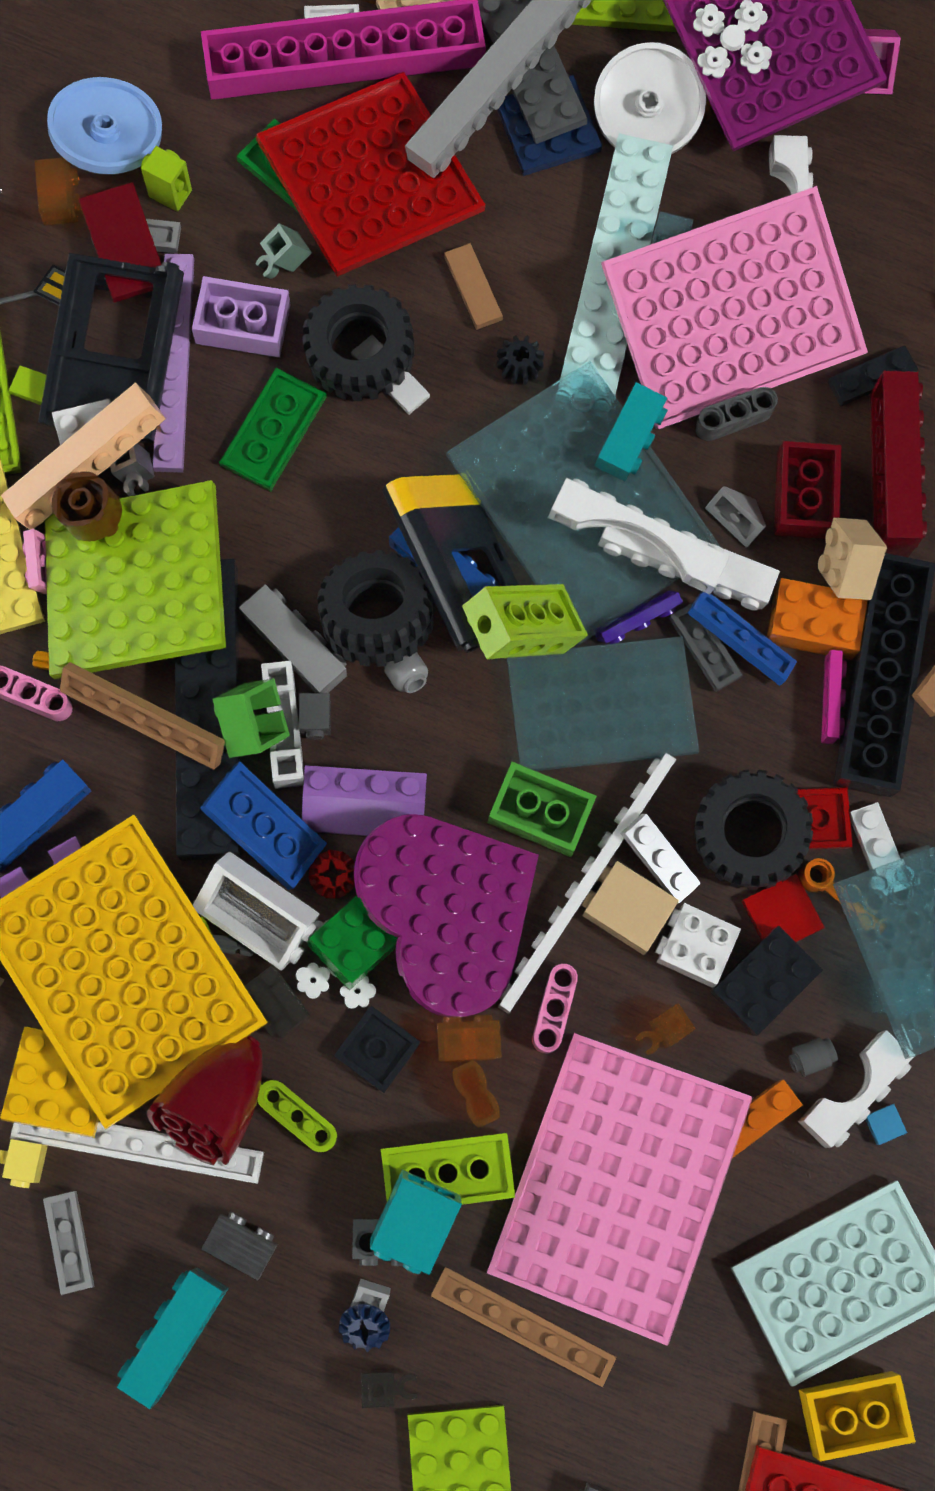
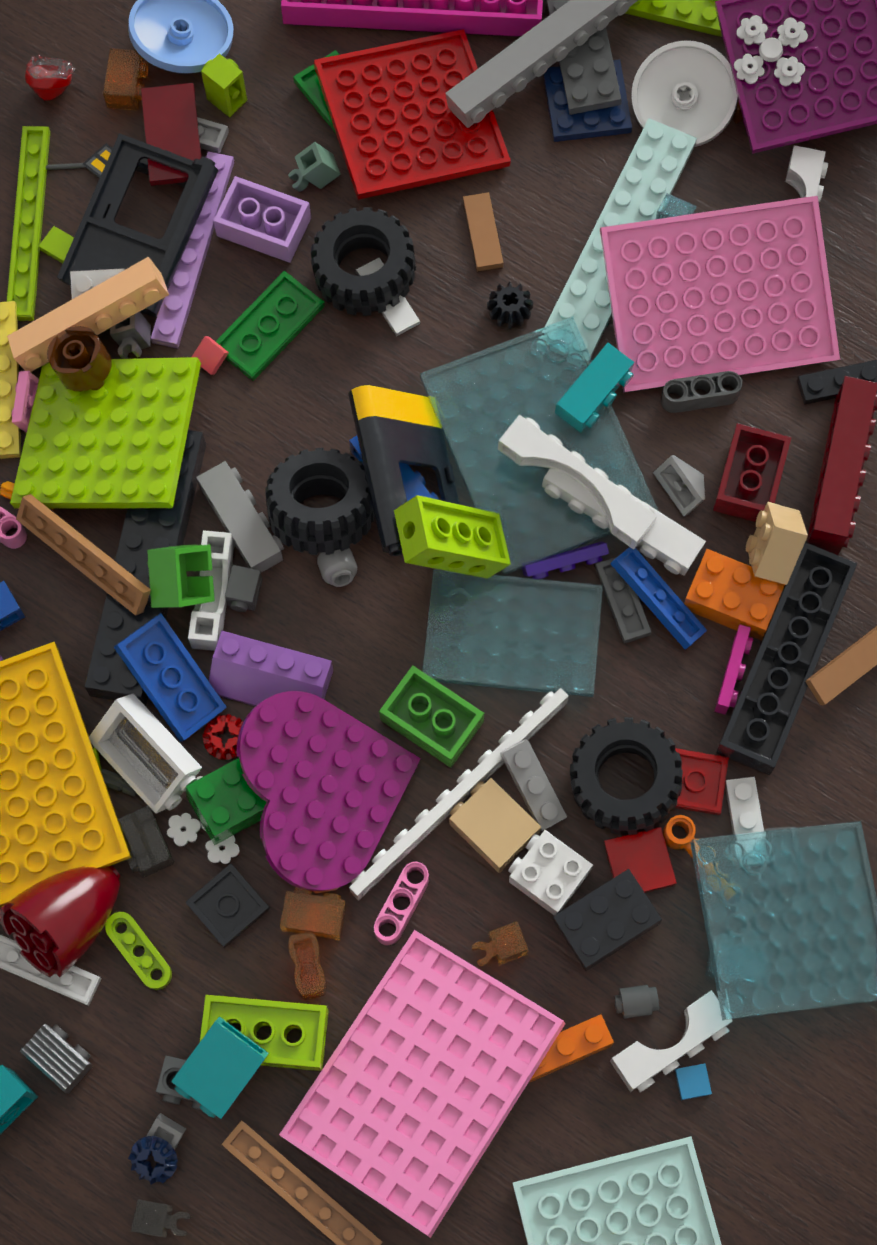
camera: 20 degrees right, 5 degrees down
none -> coral tile [192,336,229,375]

